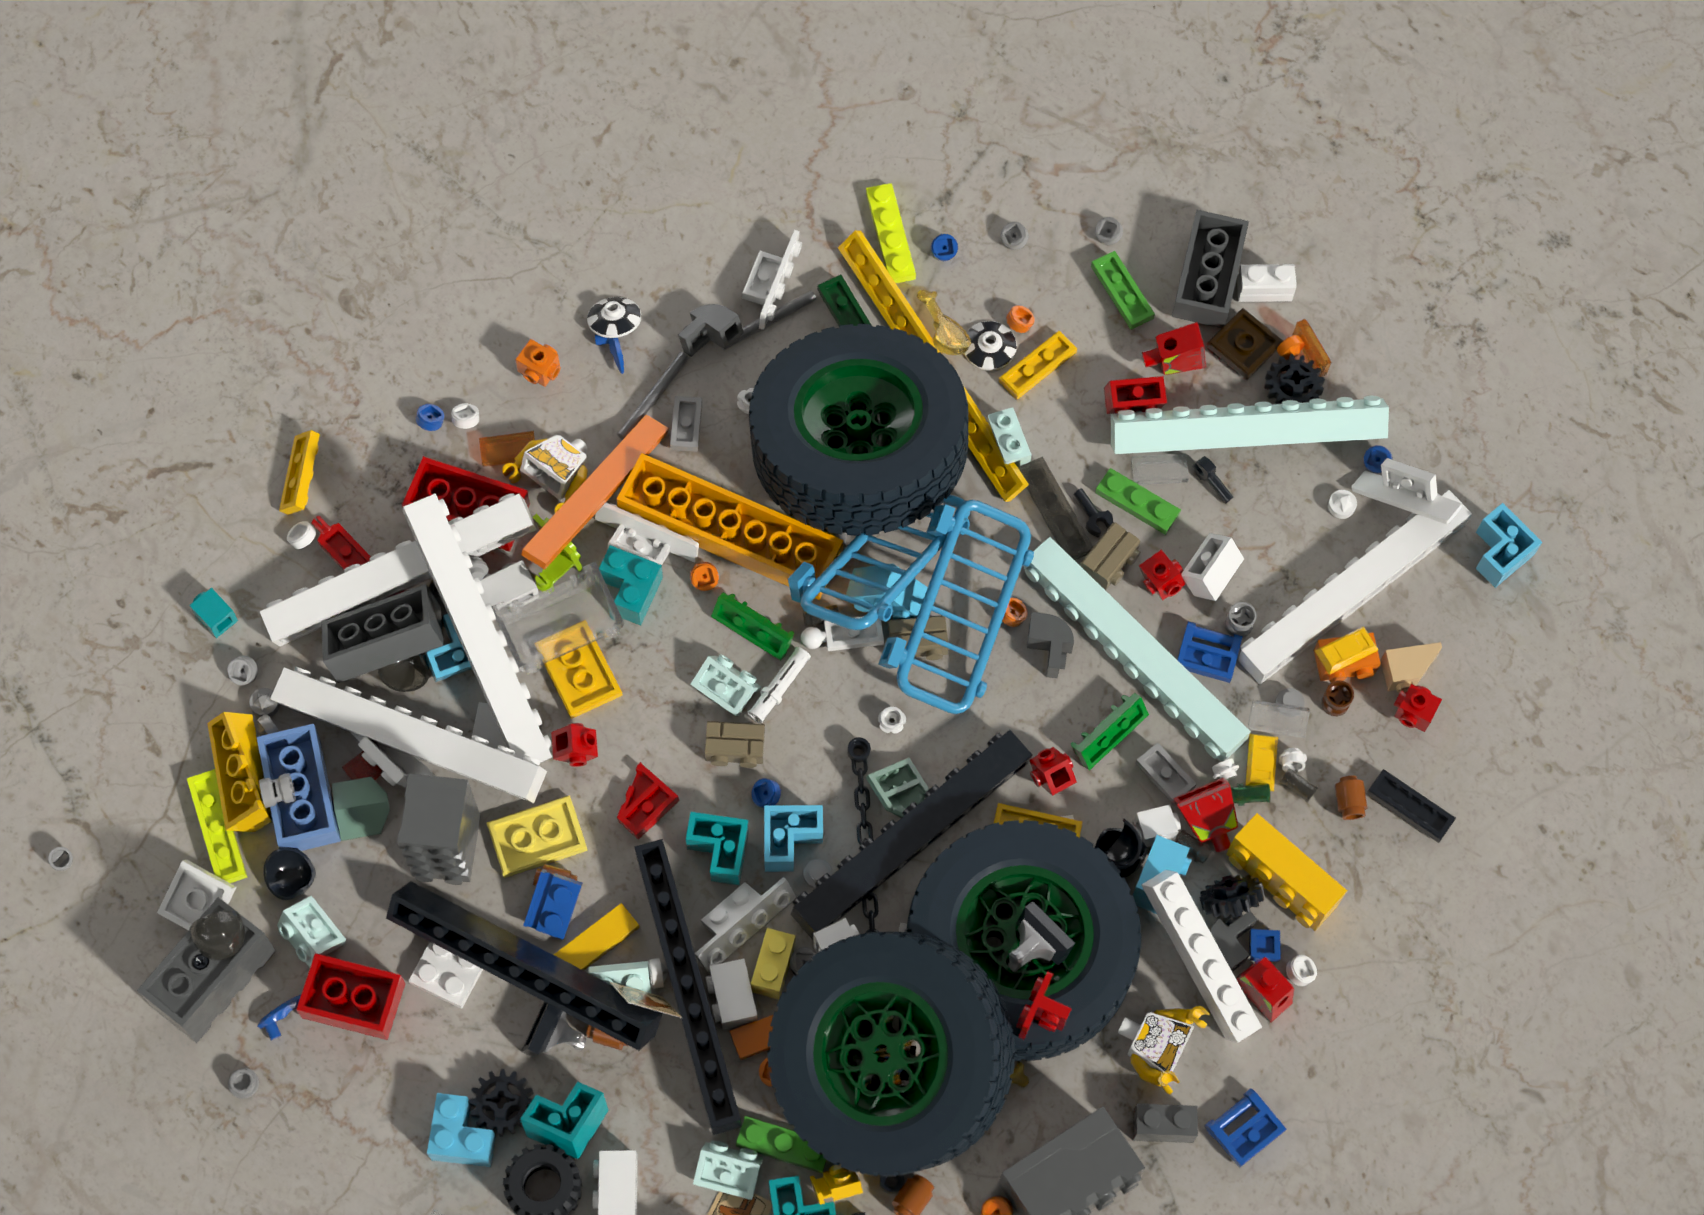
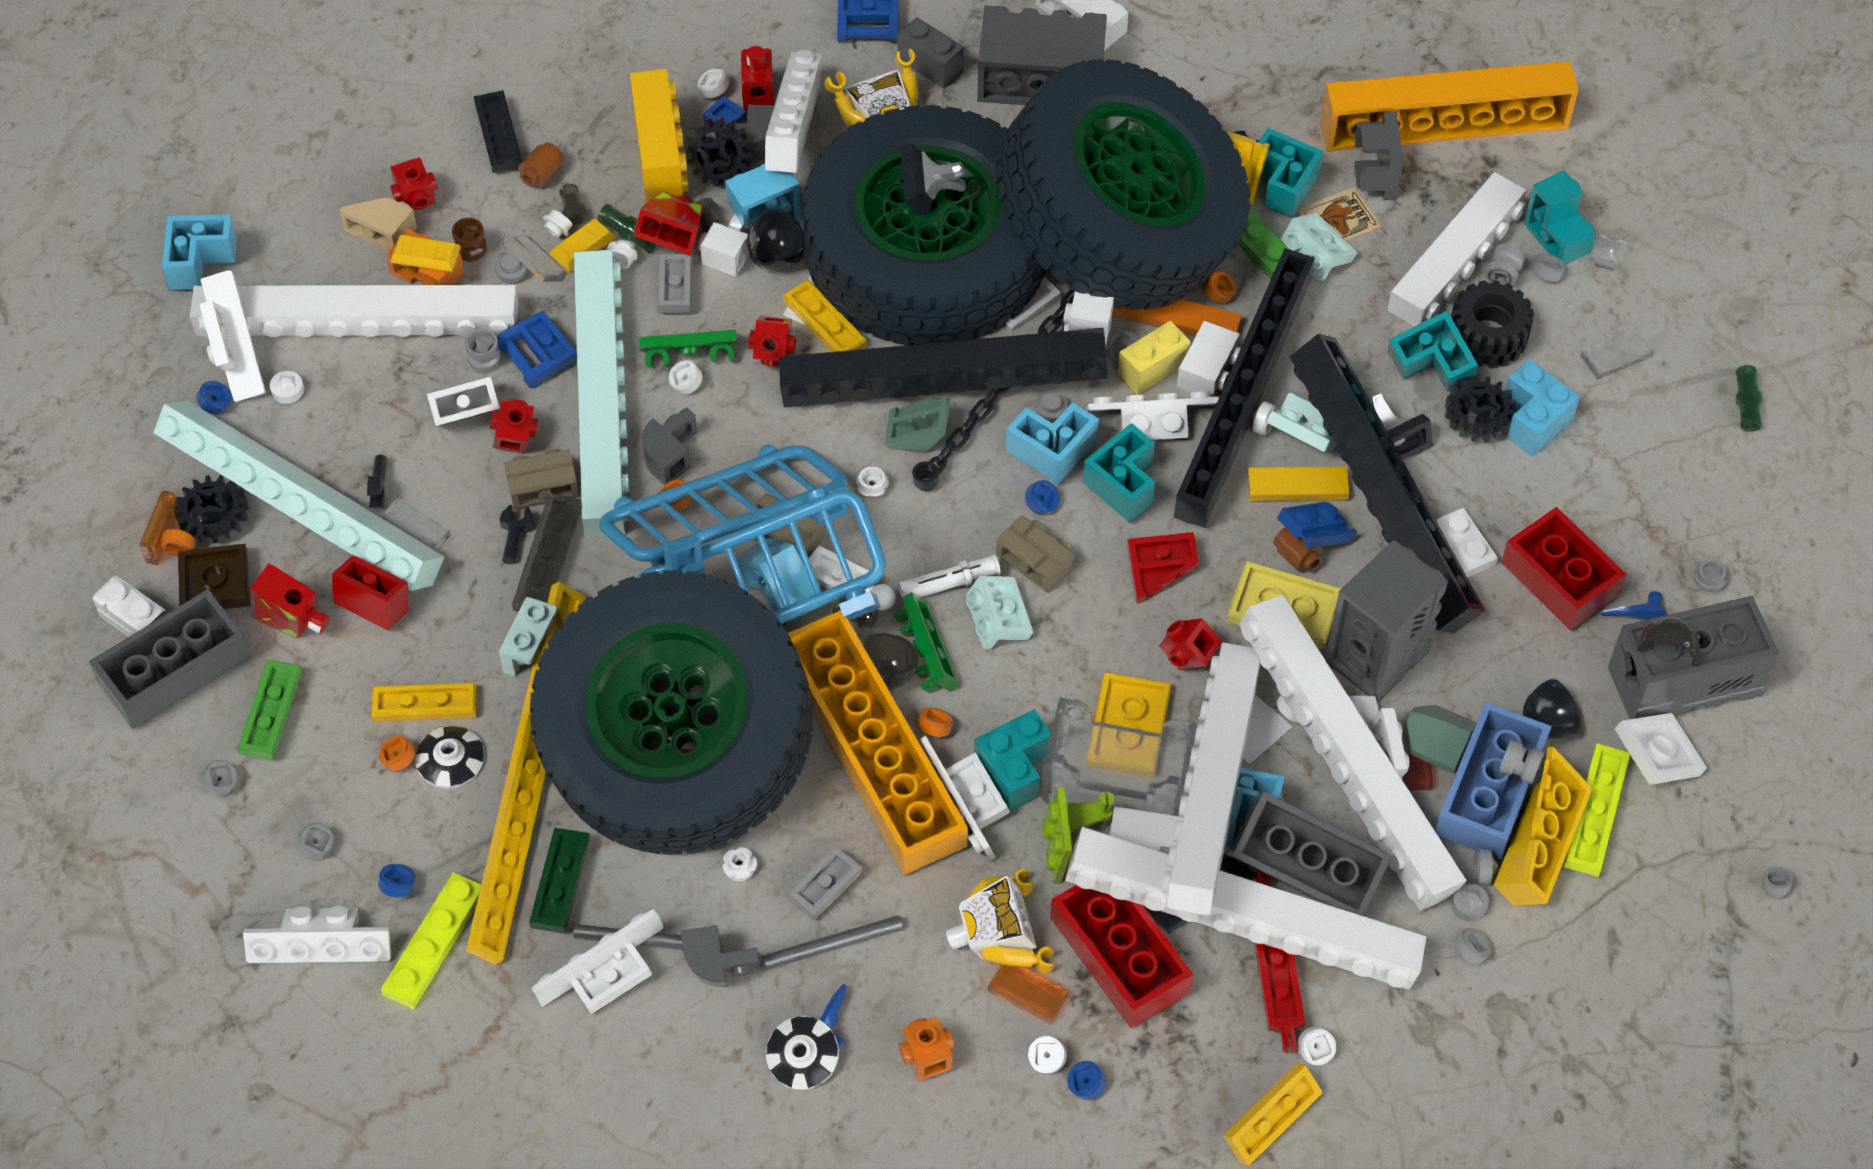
camera: 140 degrees left, 10 degrees down
teal brick [189,587,238,639] -> none
light aqua bracket [277,896,346,968] -> none
orange tile [521,414,669,570] -> none
sticker [610,982,682,1018] -> none
clear yellow piece [917,290,971,355] -> none
red bracket [1016,971,1071,1040] -> none
bright green plate [1095,468,1181,535] -> none
none -> white bracket [243,906,391,963]
none -> white tile [668,360,703,395]
none -> clear smoke helmet [864,633,919,691]

